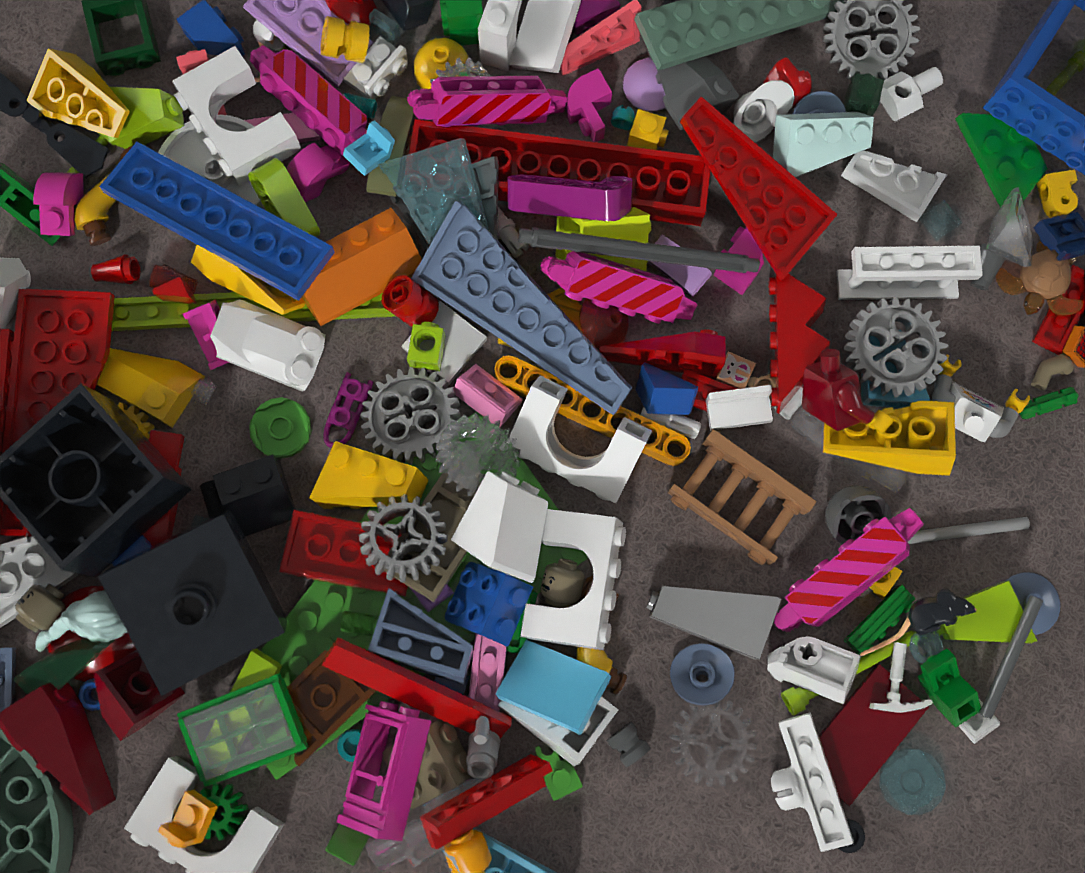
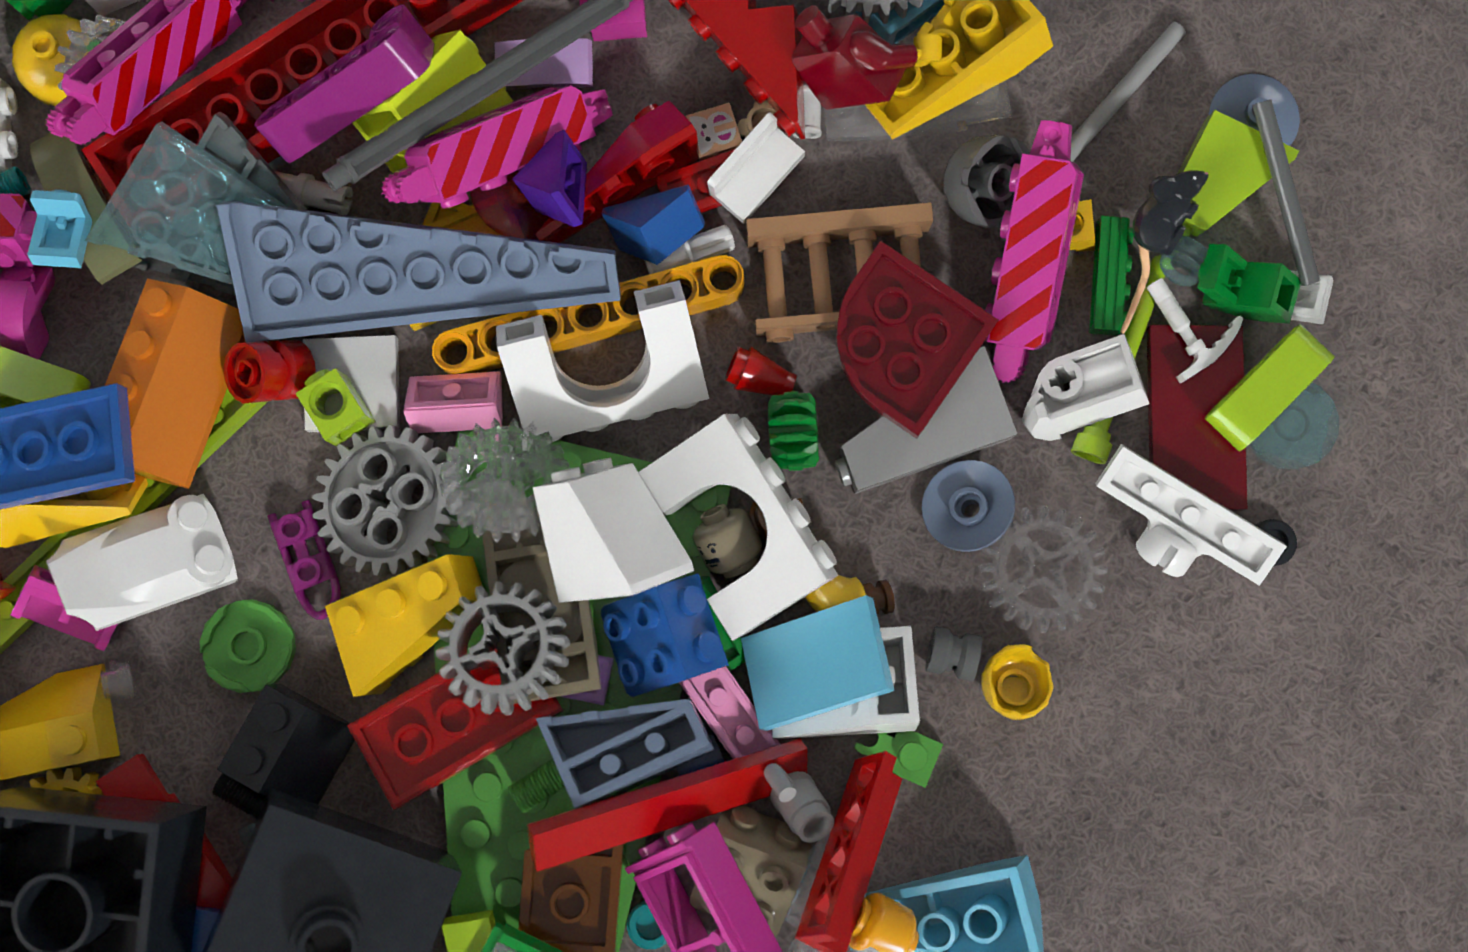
camera: 35 degrees left, 5 degrees up
none -> dark purple slope [513,130,587,227]
none -> red cone [725,346,797,396]
none -> green gear [768,391,819,471]
none -> dark red plate [836,241,999,439]
none -> yellow hair [981,644,1054,720]
none -> lime beam [1204,323,1335,452]

